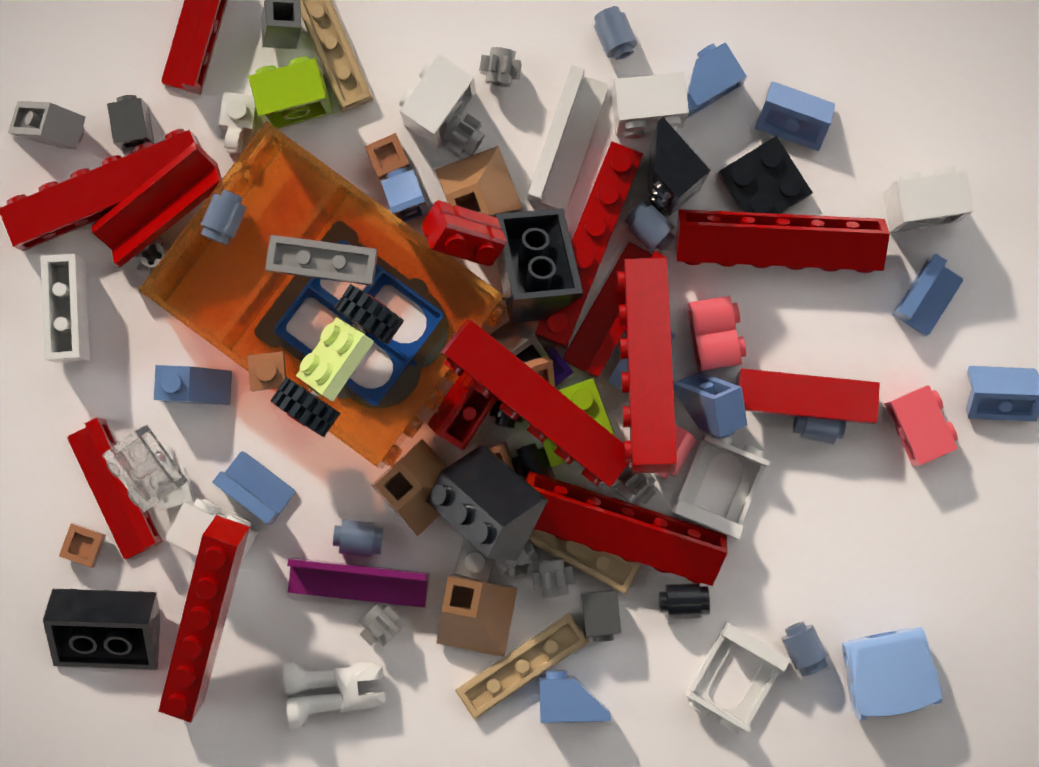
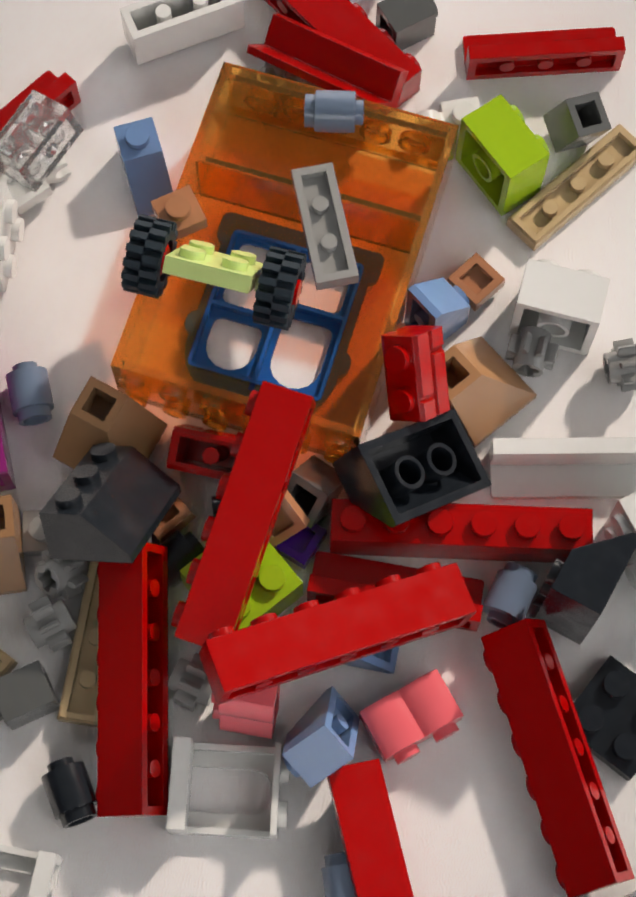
camera: 65 degrees right, 15 degrees down
medium blue panel [212,451,296,525] -> none

